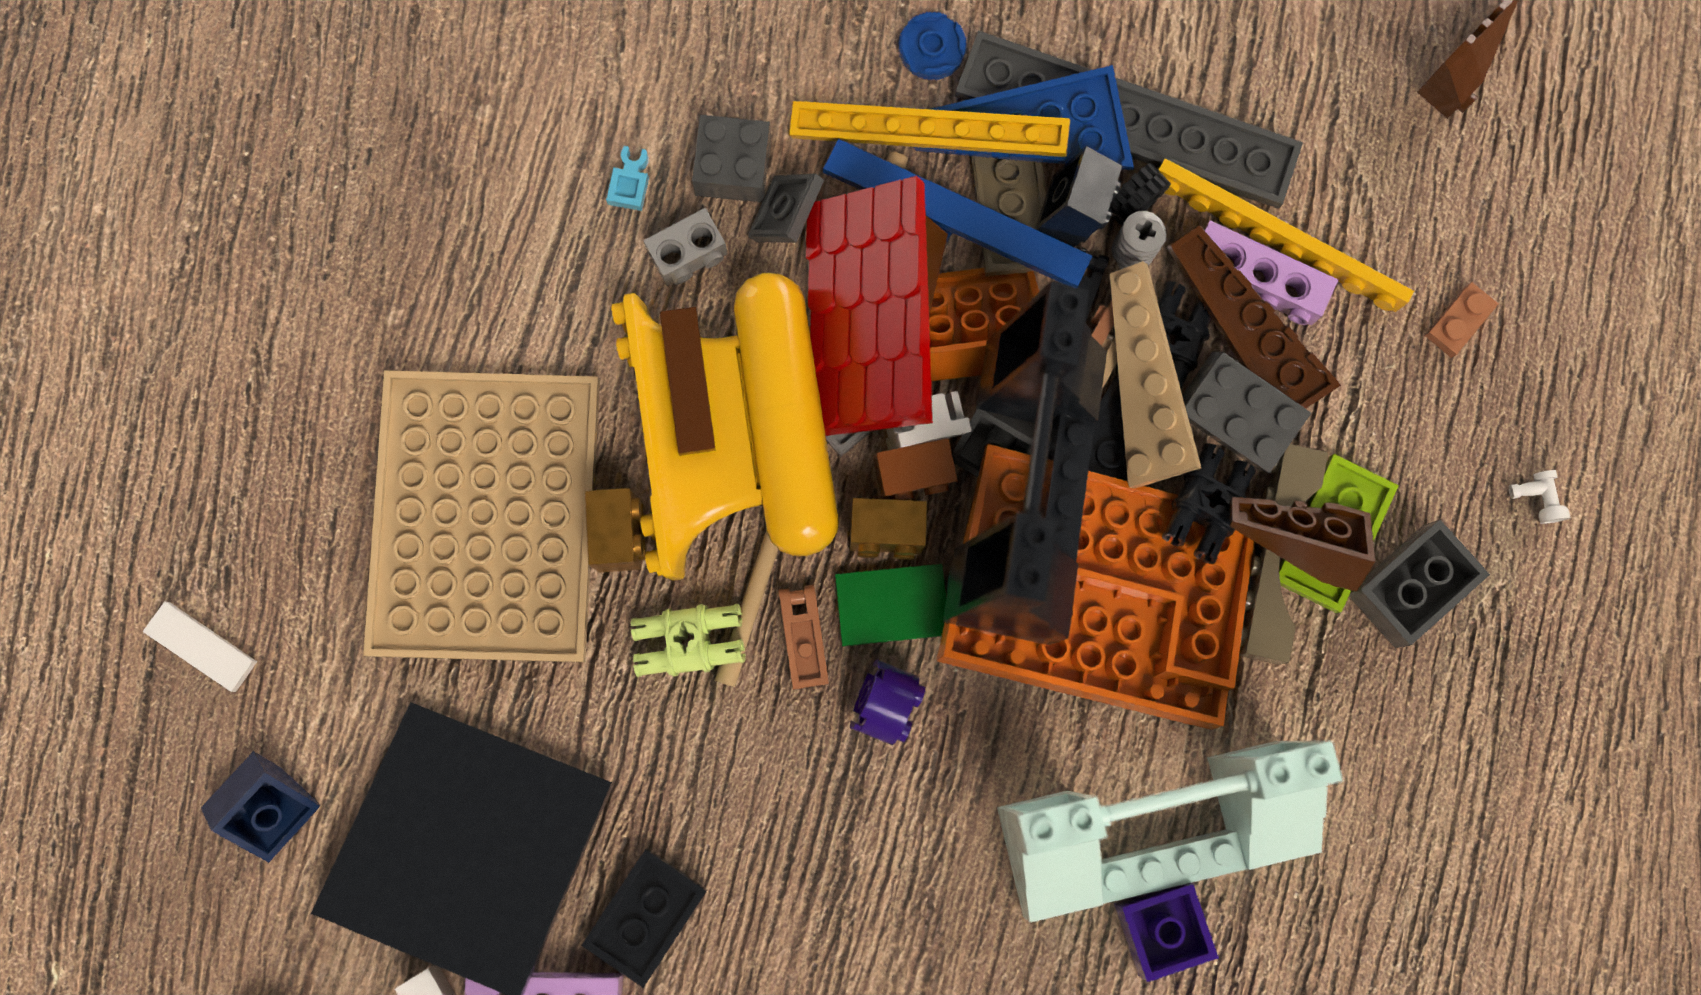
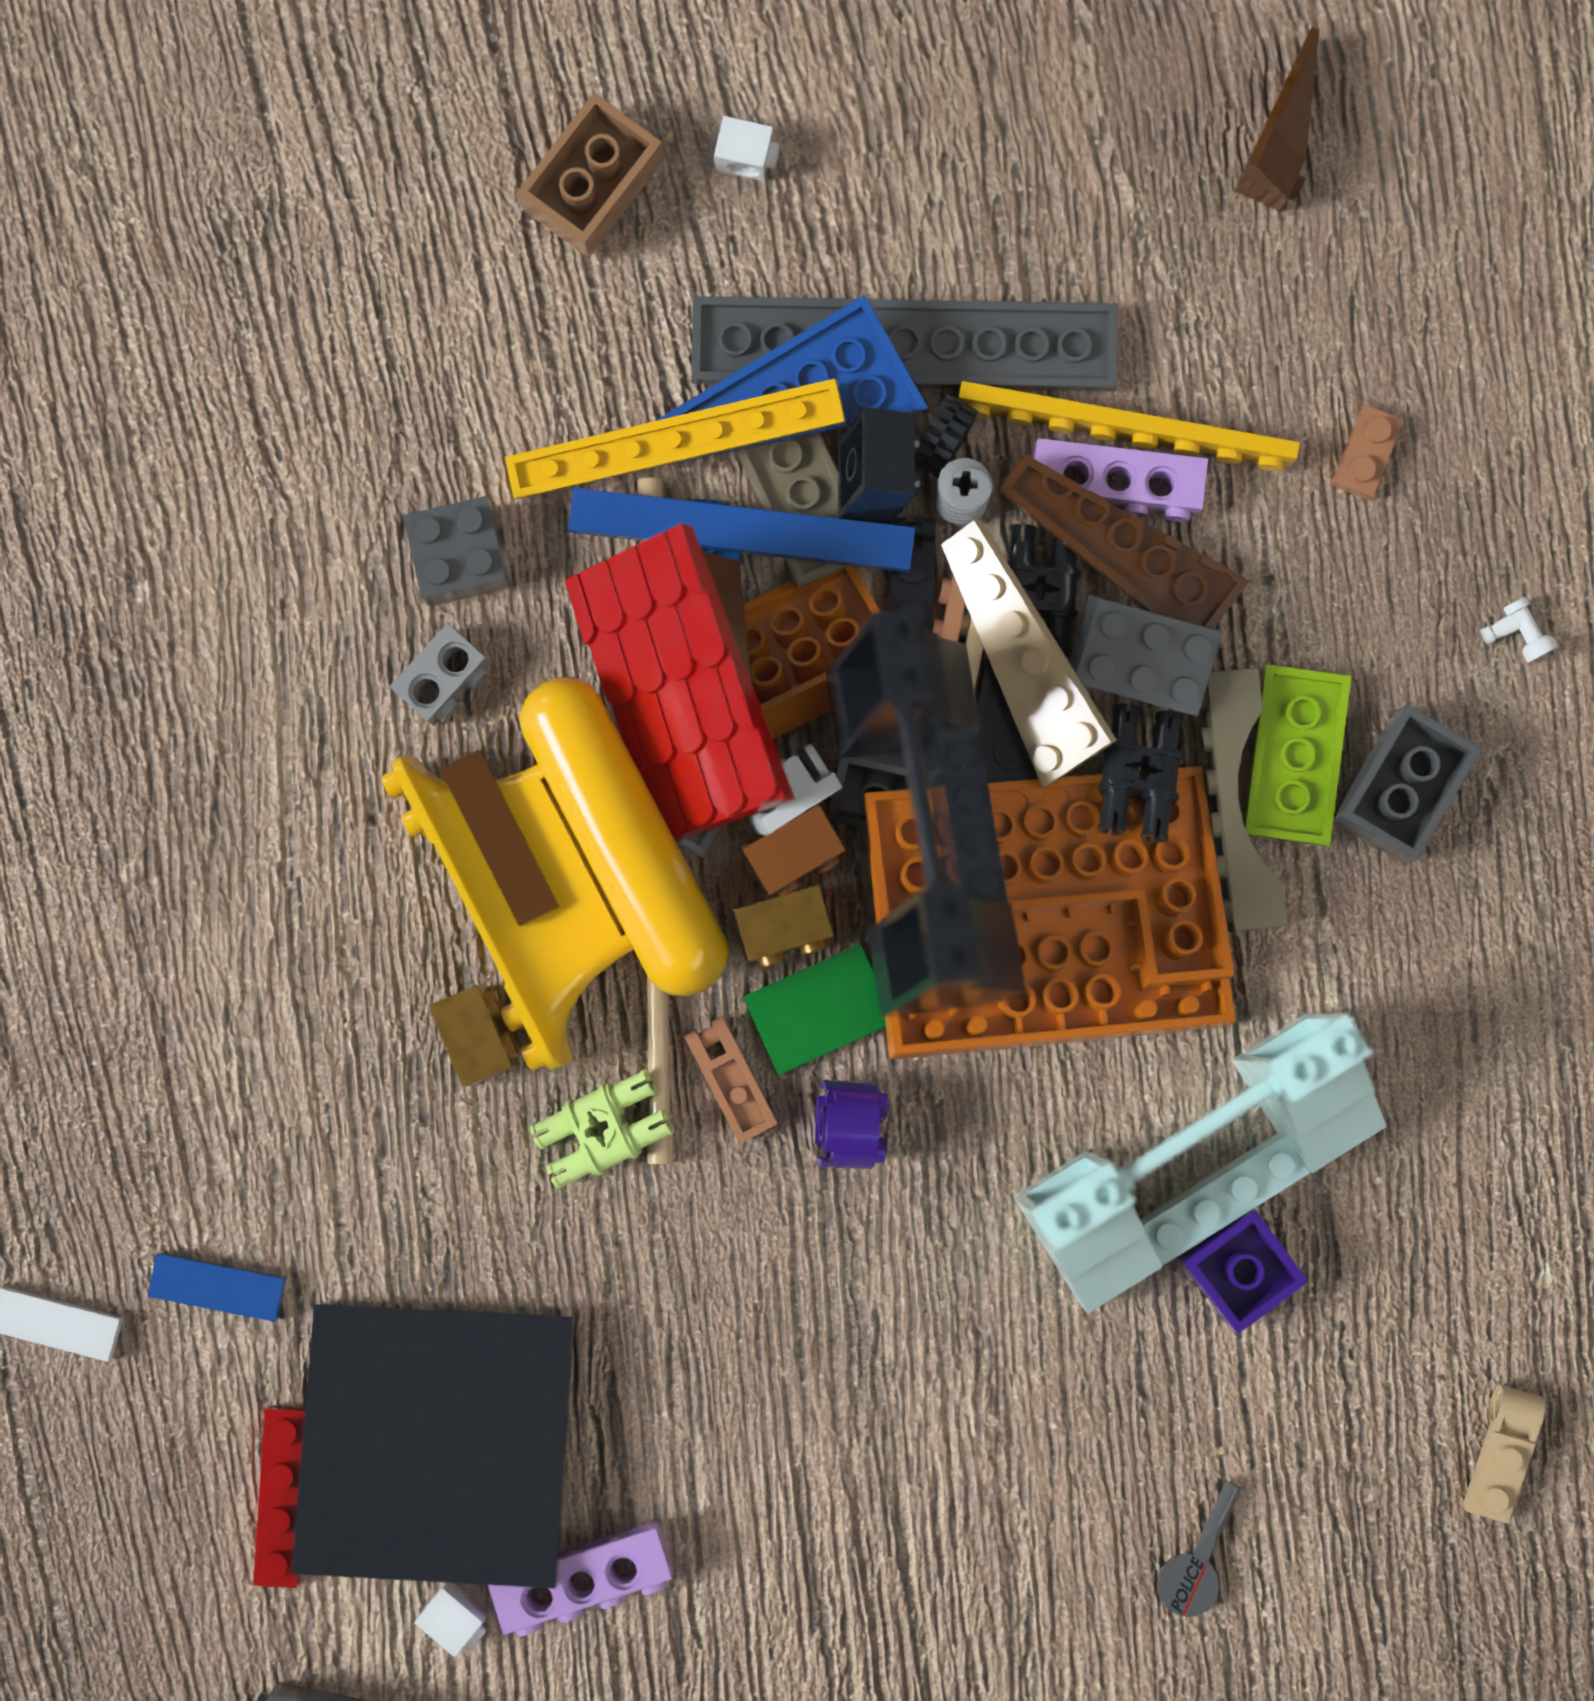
camera: 10 degrees left, 5 degrees up
dark blue slope [201,751,320,863] -> none
tan plate [363,370,600,662] -> none
black plate [581,848,708,988] -> none
medium azure plate [606,146,649,211] -> none
dark grey tile [748,173,824,243] -> none
blue tile [899,12,966,80] -> none
reddish brown wedge [1229,497,1375,592] -> none
none -> blue tile [147,1252,287,1322]
none -> red plate [253,1406,305,1588]

